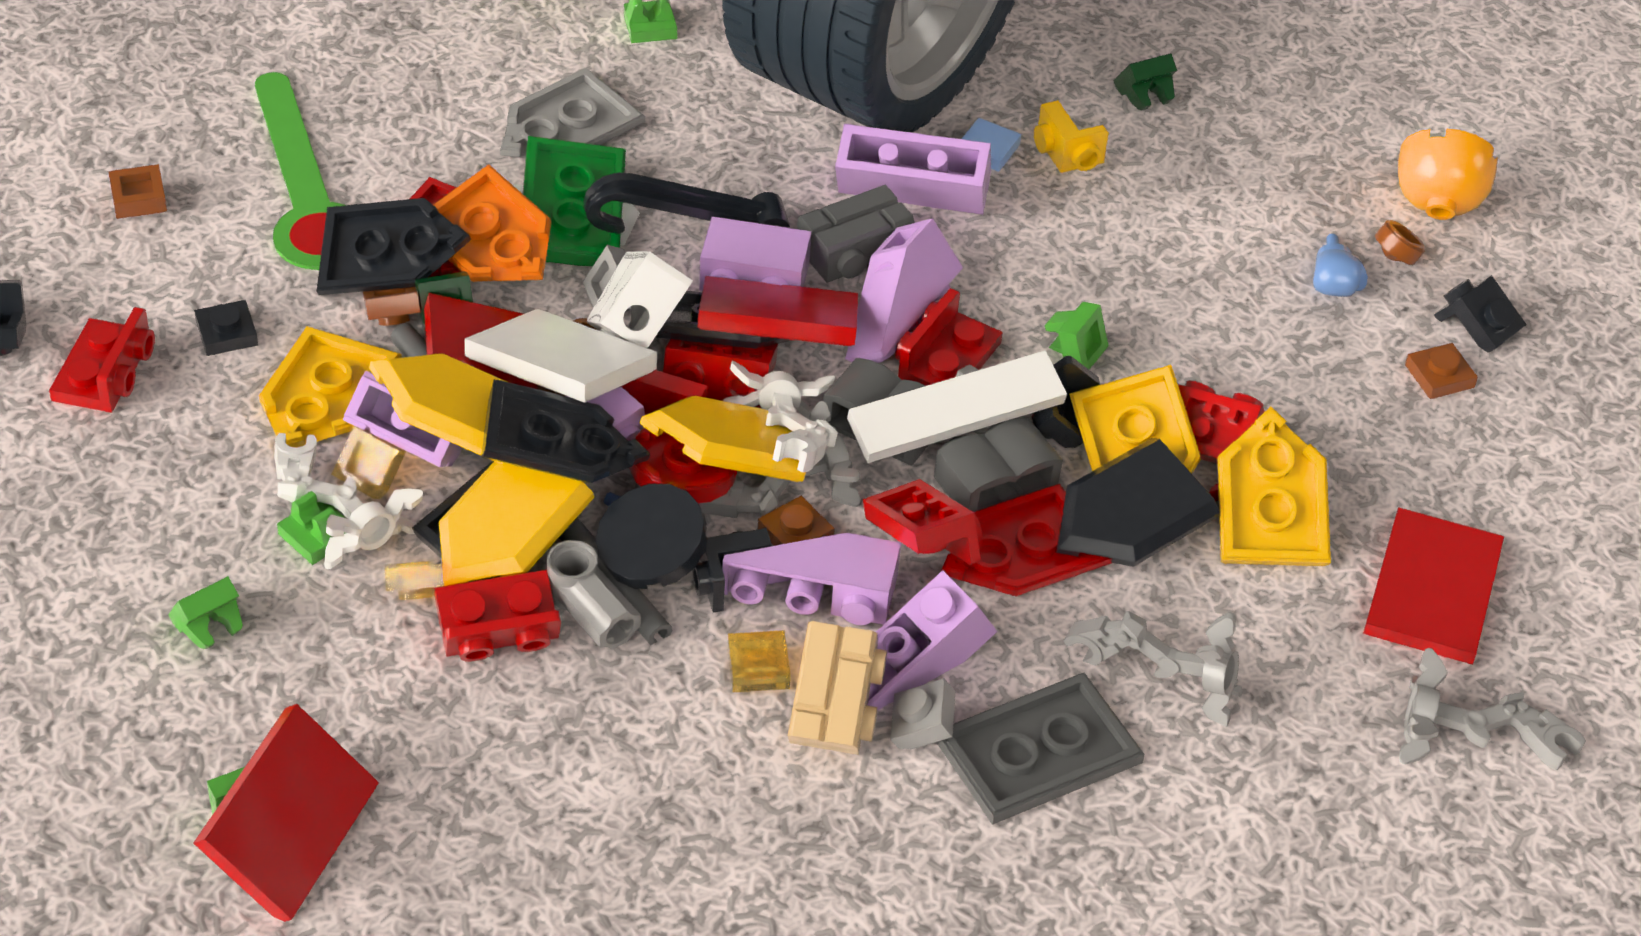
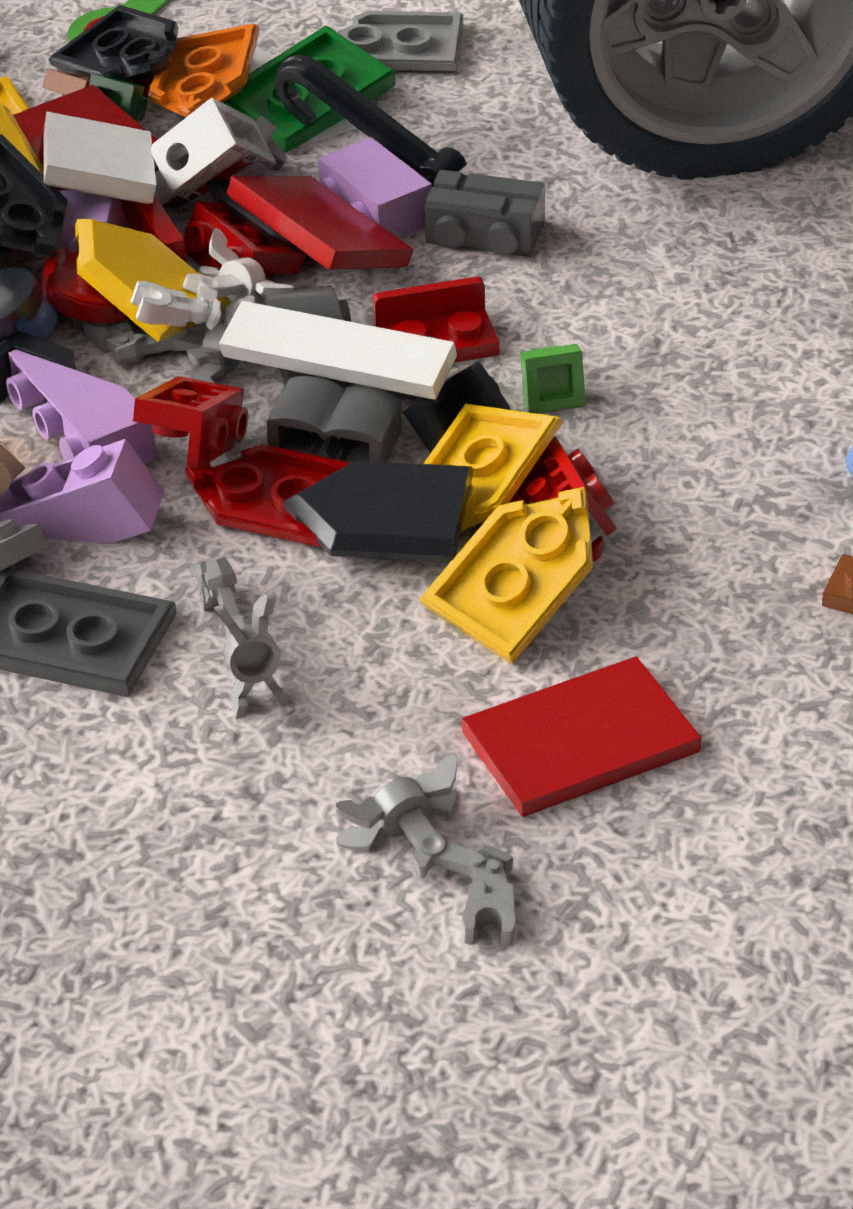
camera: 50 degrees right, 5 degrees down
dark orange plate [757,495,835,546] -> none
lavender brick [835,124,991,215] -> none
lavender slope [845,218,963,363] -> none
light blue tile [962,118,1021,172] -> none
yellow bracket [1034,100,1109,173] -> none

